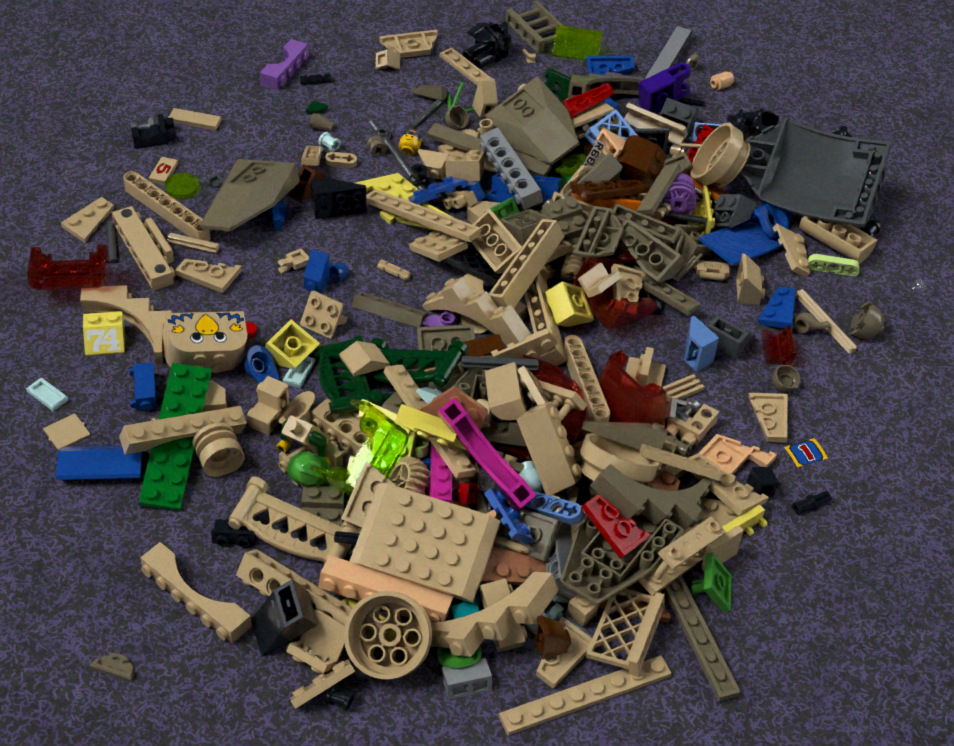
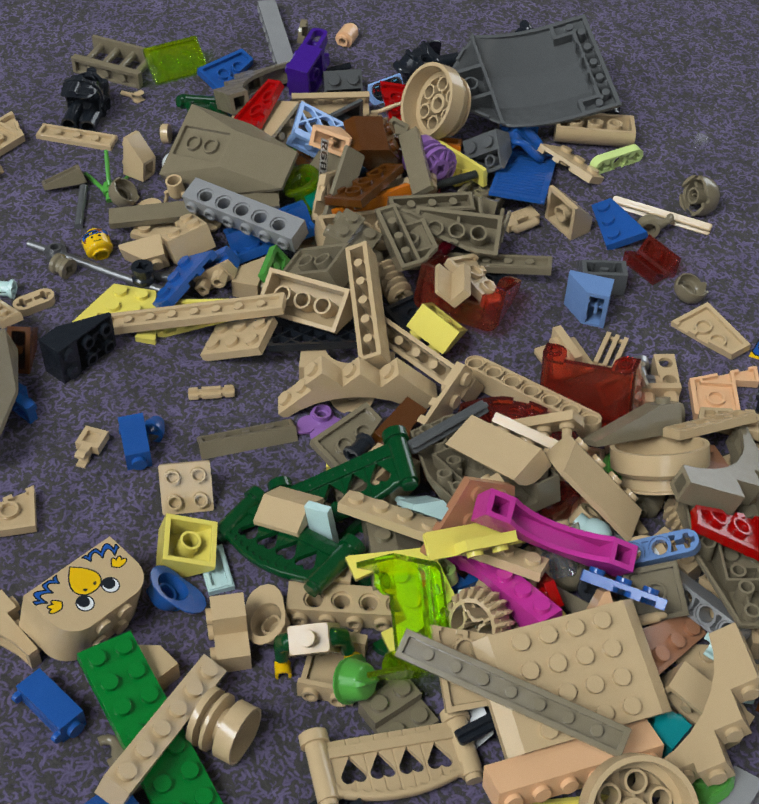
camera: 35 degrees left, 0 degrees up
none -> light aqua tile [304,500,339,543]
none -> black bush [343,432,375,461]
none -> dark tan plate [394,628,632,756]

